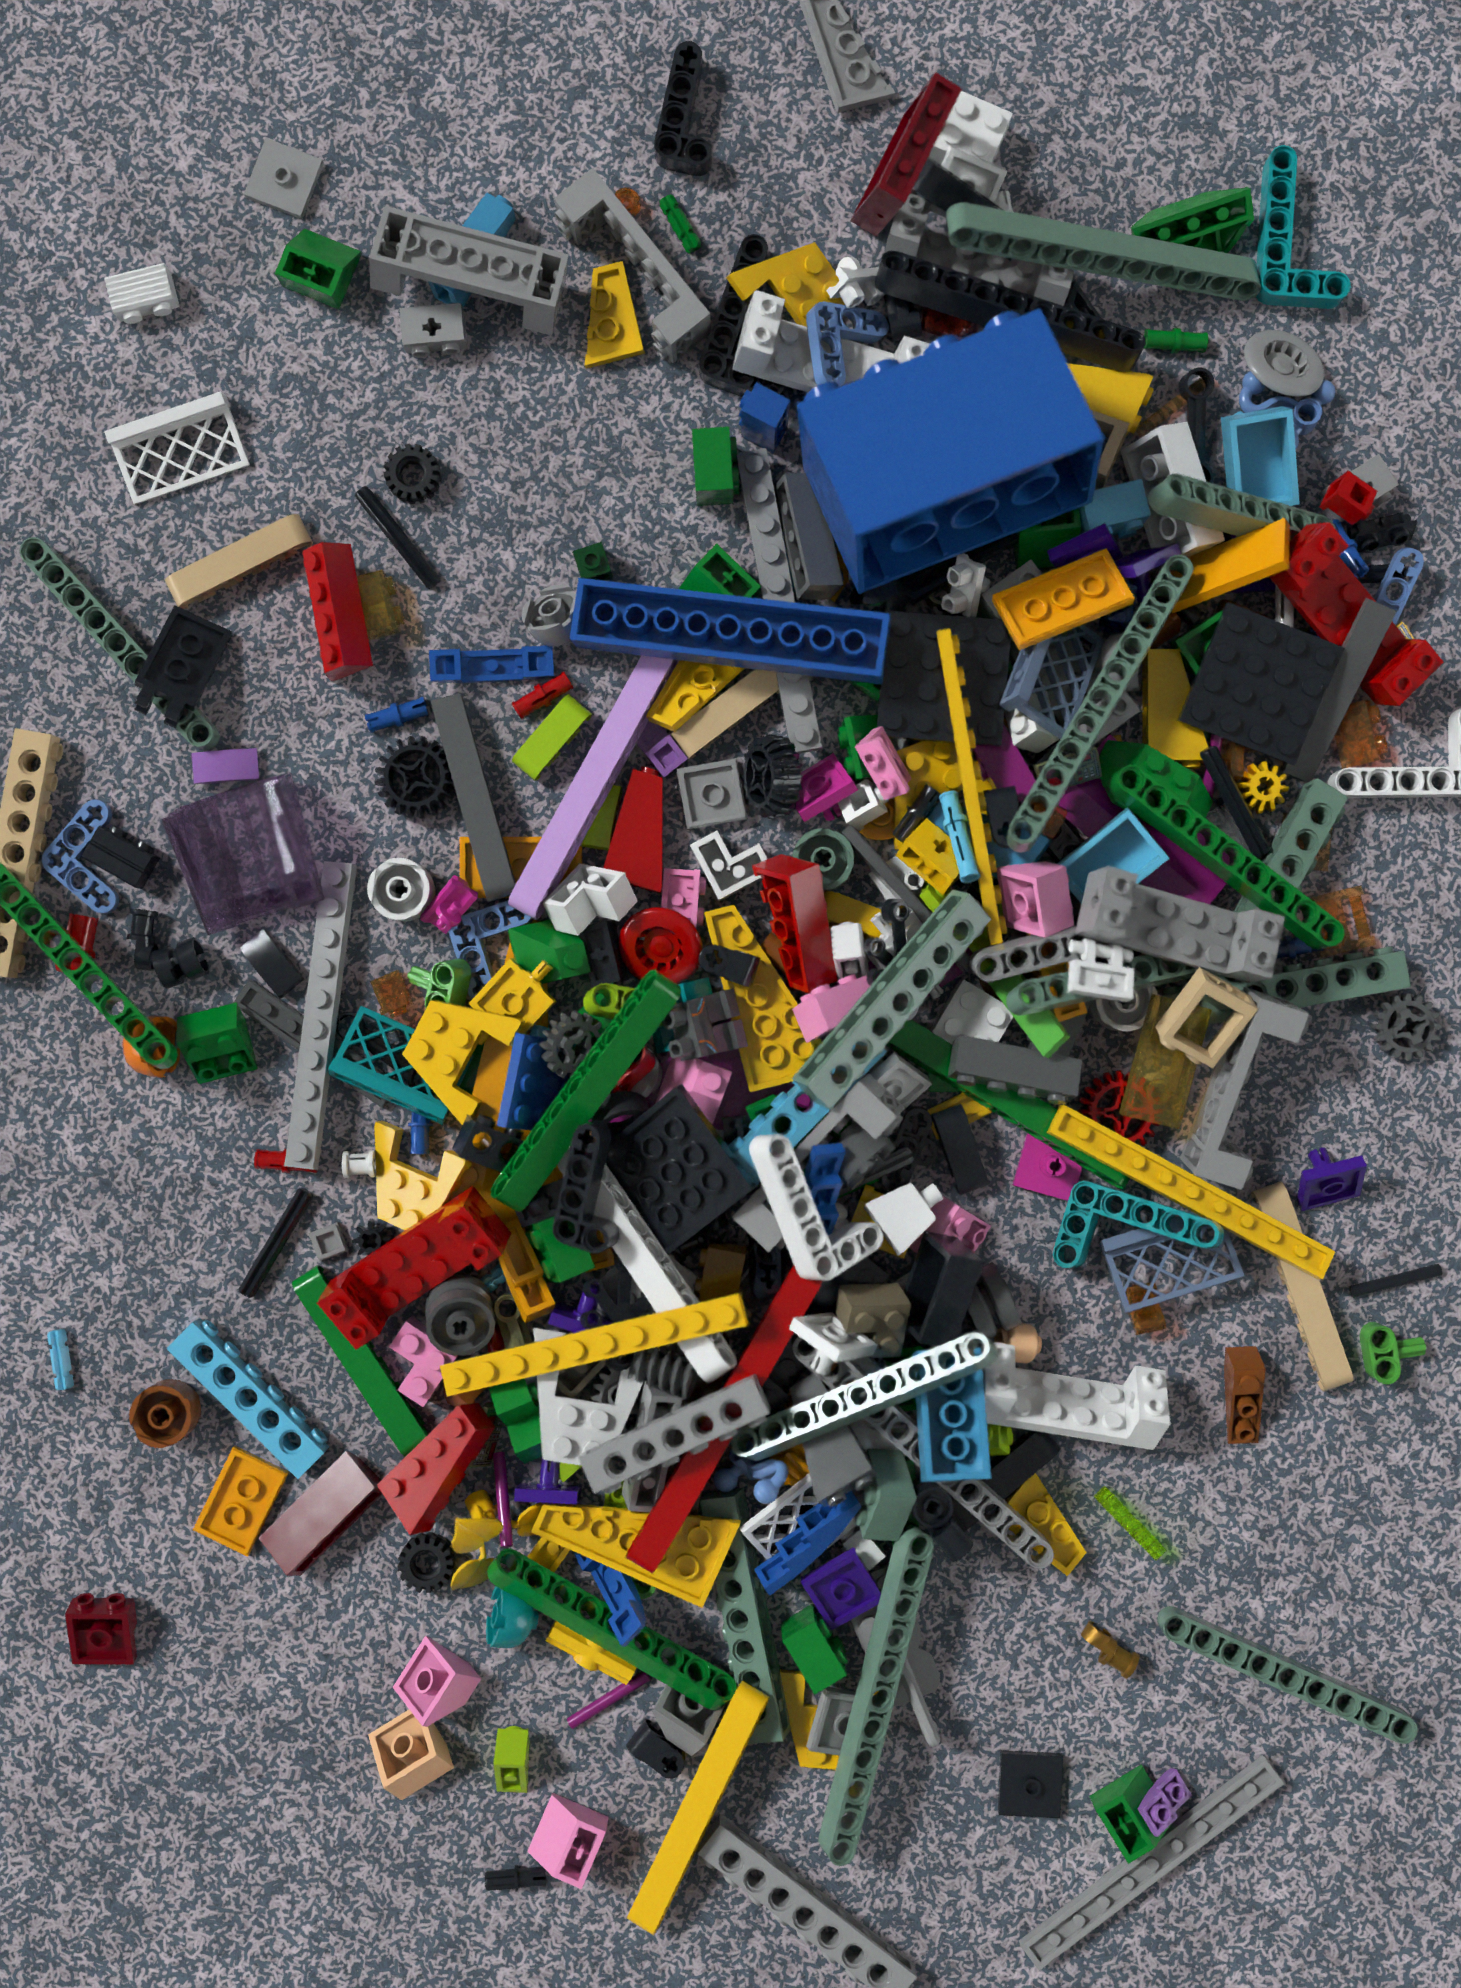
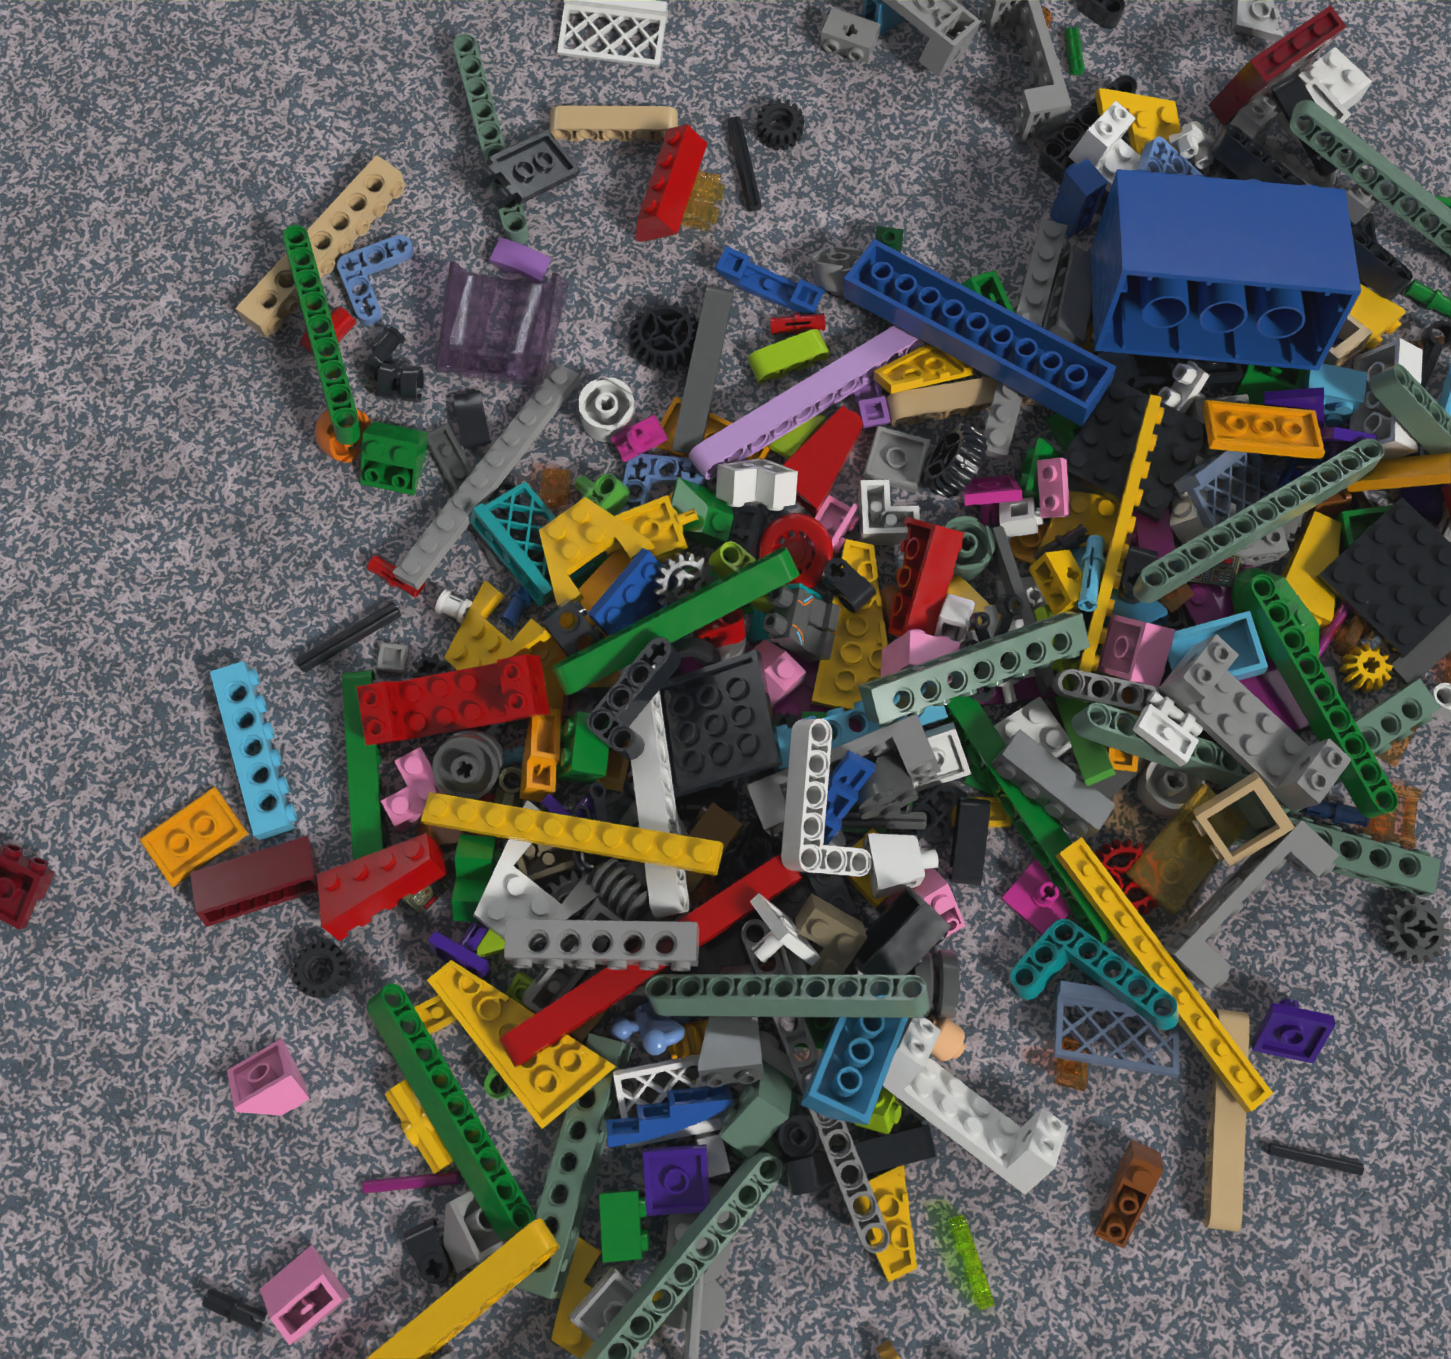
camera: 25 degrees right, 15 degrees down
medium azure axle [47,1329,74,1390] -> none
black brick [82,824,160,889] -> none
dark orange brick [129,1379,201,1448] -> none
blue pin [365,696,430,733] -> none
light nougat slope [368,1710,454,1800] -> none
yellow plant [450,1490,543,1590] -> none
teal cylinder [486,1586,539,1648] -> none
magenta bar [493,1452,513,1548] -> none
lime slope [493,1726,530,1793] -> none
blue slope [573,1551,646,1647] -> none
yellow wing [584,261,645,369] -> none
green brick [692,426,739,506] -> none
black axle [1200,746,1270,857] -> none
bright green beam [1360,1322,1426,1384] -> none

